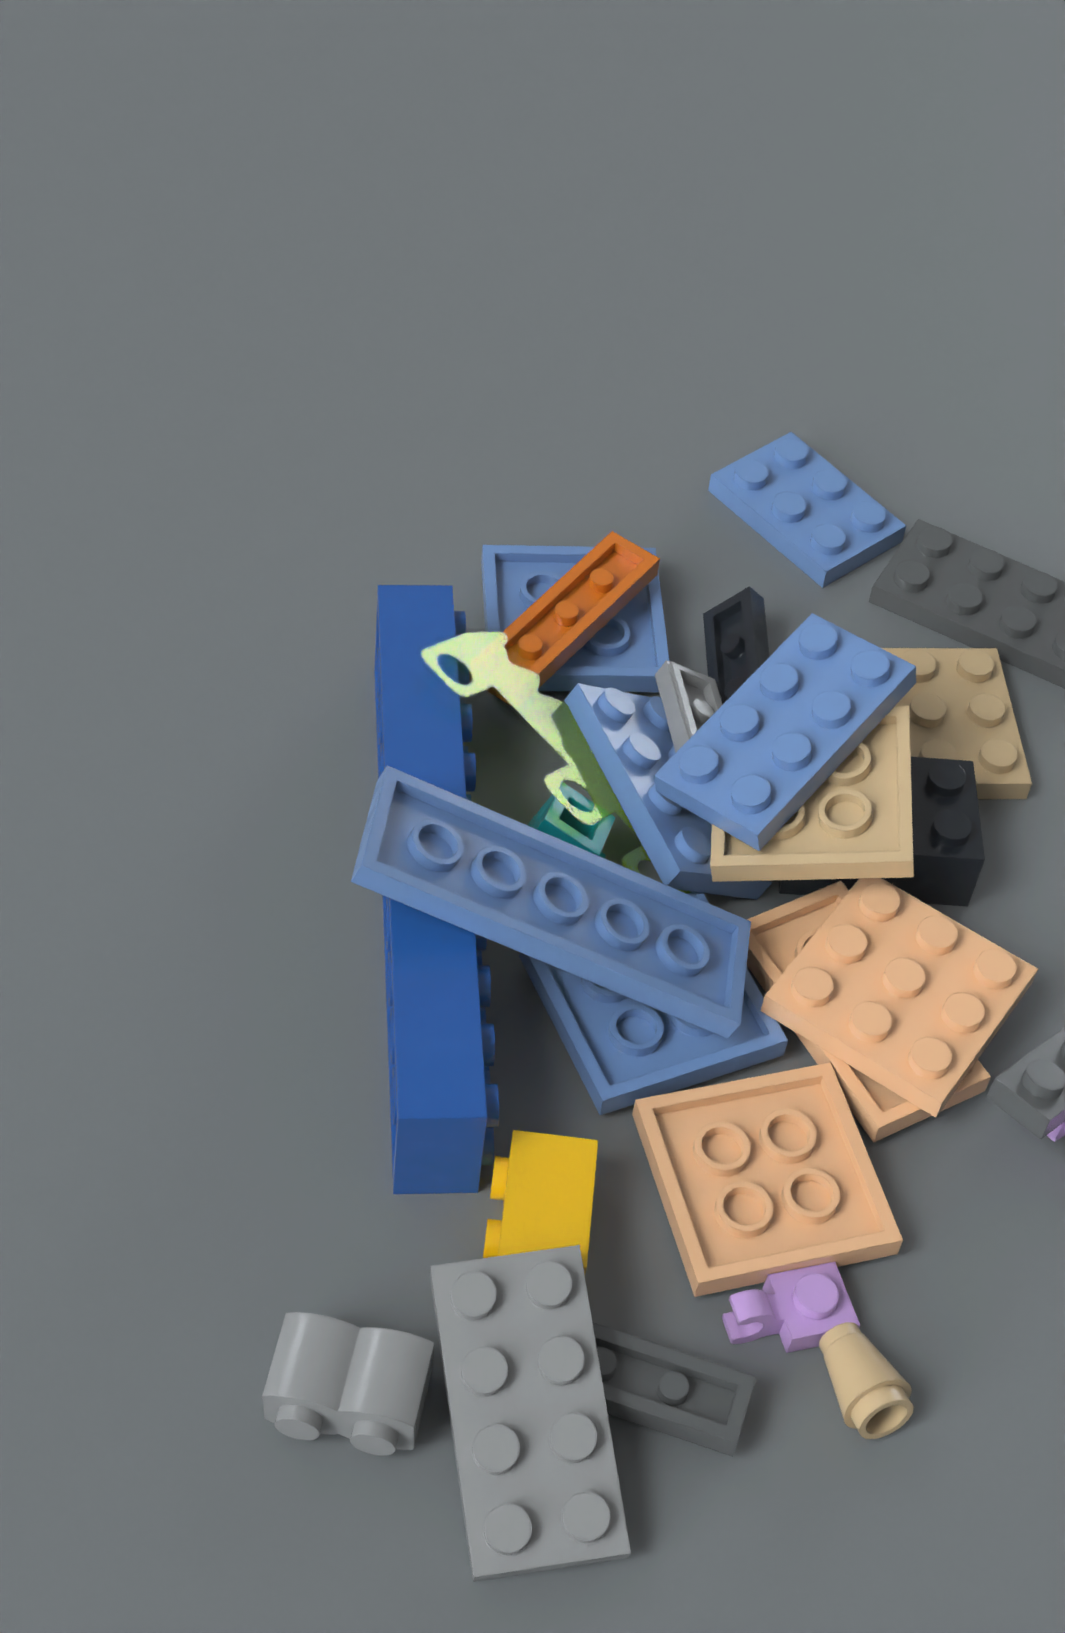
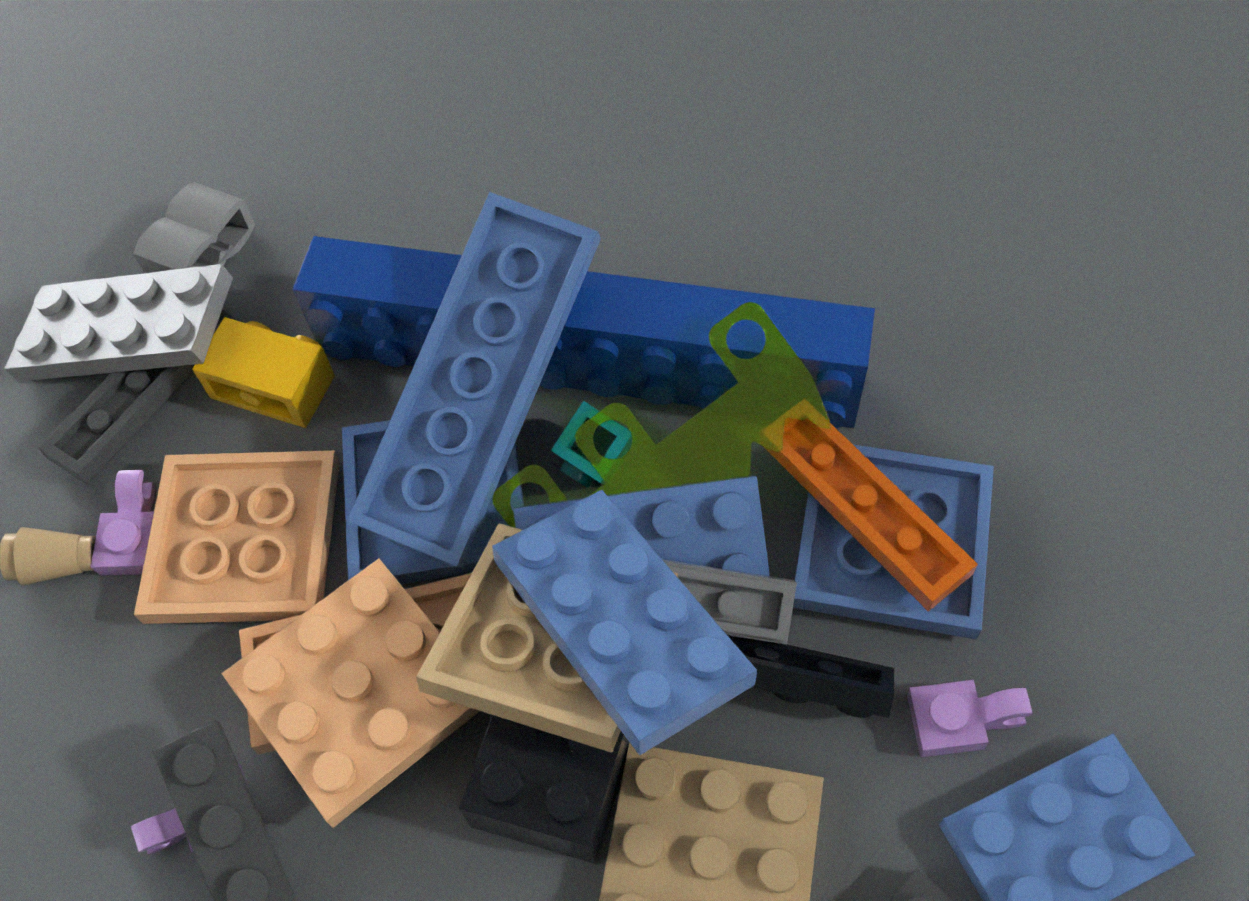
camera: 115 degrees right, 10 degrees up
none -> lavender plate [907,680,1033,758]

